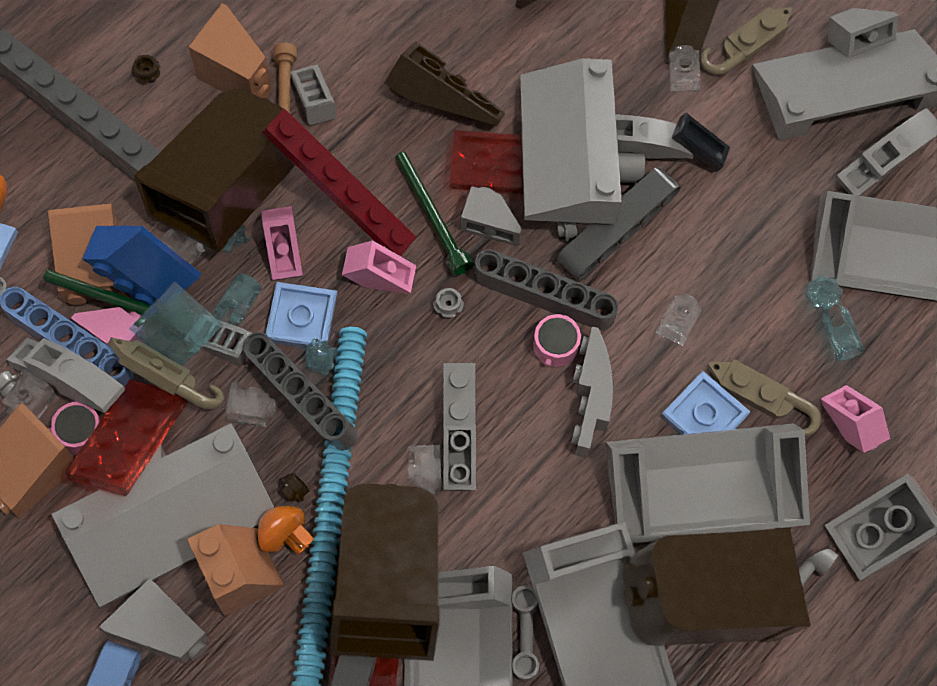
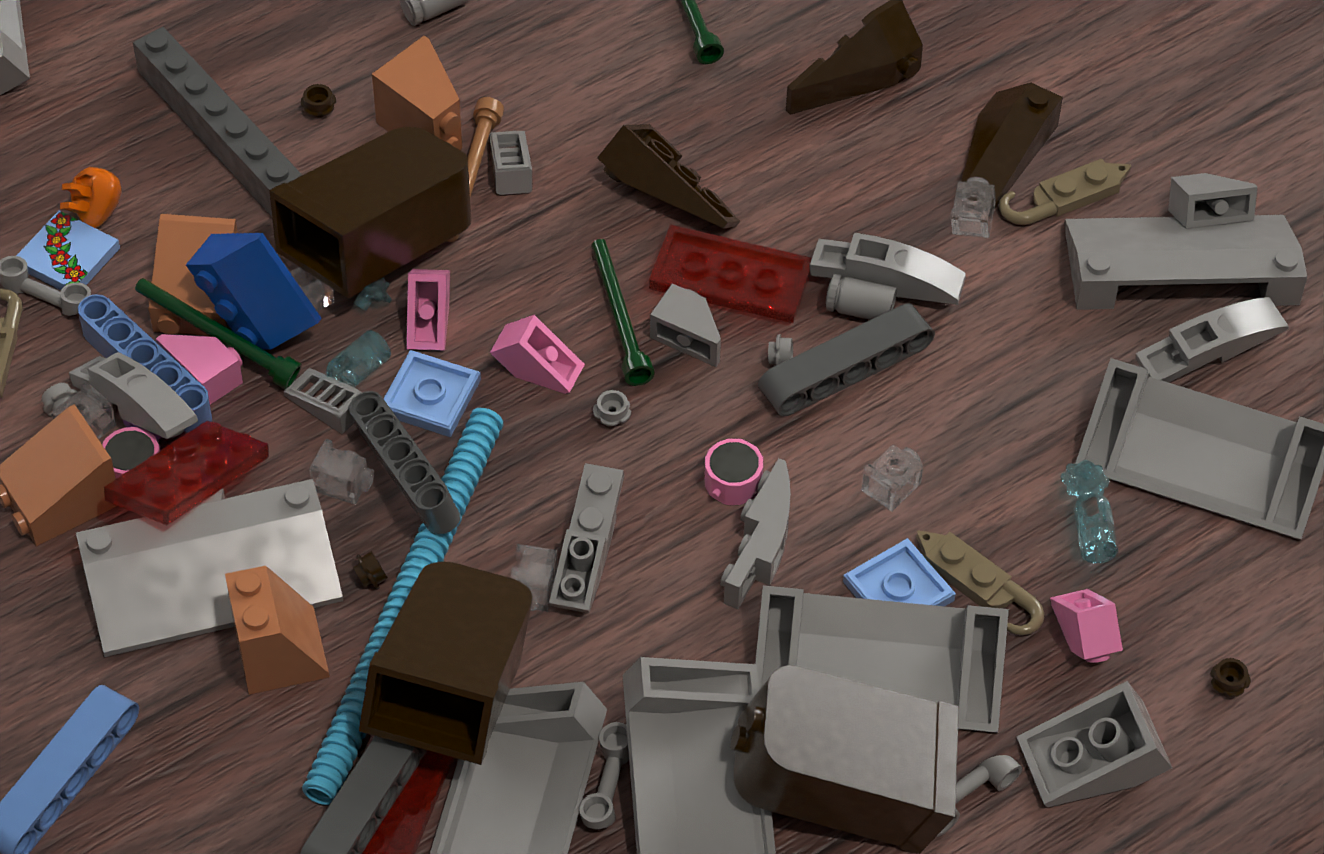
camera: 15 degrees right, 15 degrees down
light grey slope [100,578,209,664] -> none
dark tan plate [108,337,224,409] -> none
clear light blue slope [129,282,222,366] -> none
orange piece [258,506,314,555] -> none
dark red plate [262,108,416,256] -> none
clear light blue plant [305,338,337,375] -> none
dark grey beam [474,249,618,330] -> none
light grey slope [520,58,622,224] -> none
black tile [672,113,730,172] -> none

